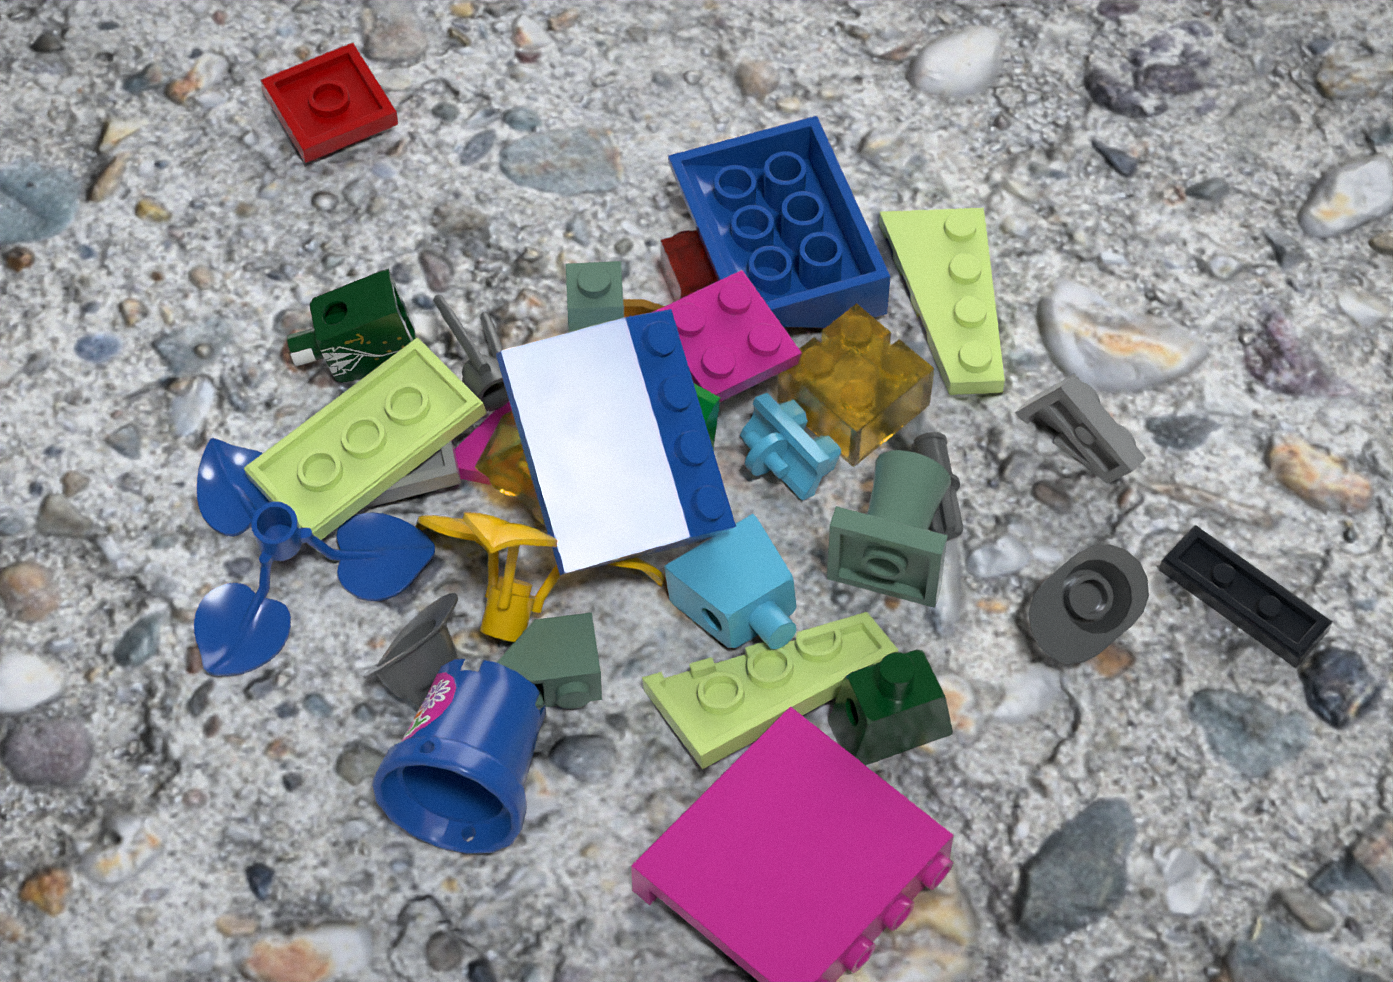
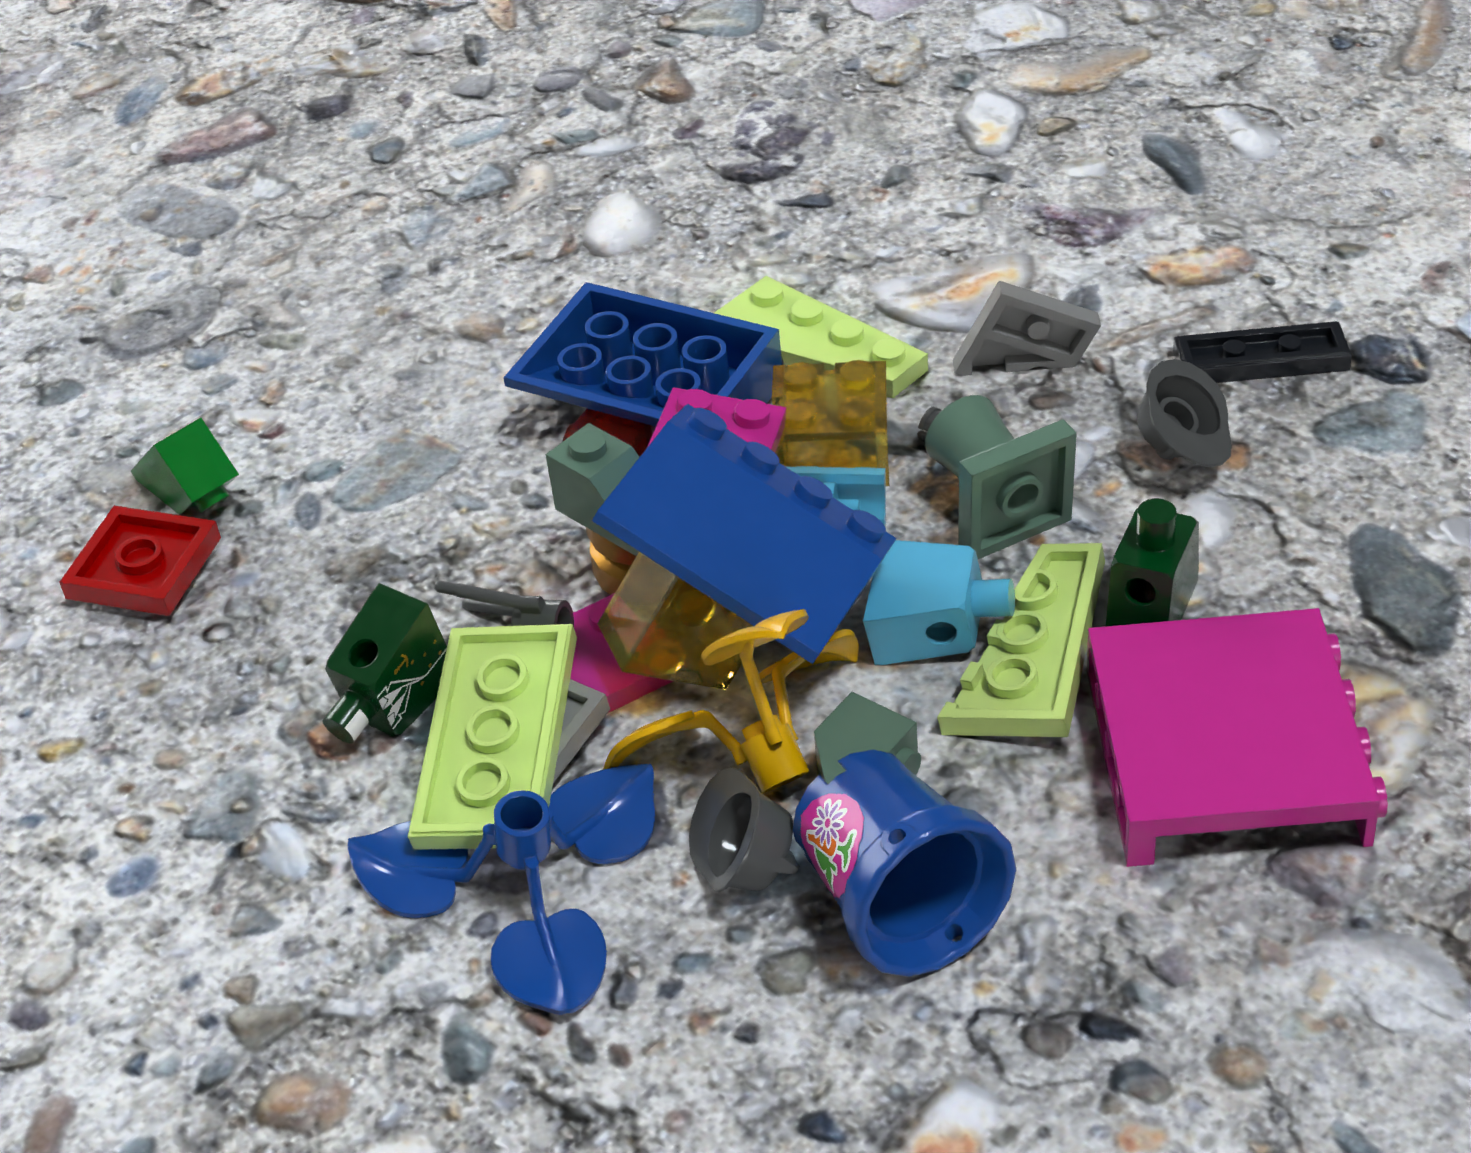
camera: 40 degrees left, 15 degrees down
none -> green slope [131,418,239,515]

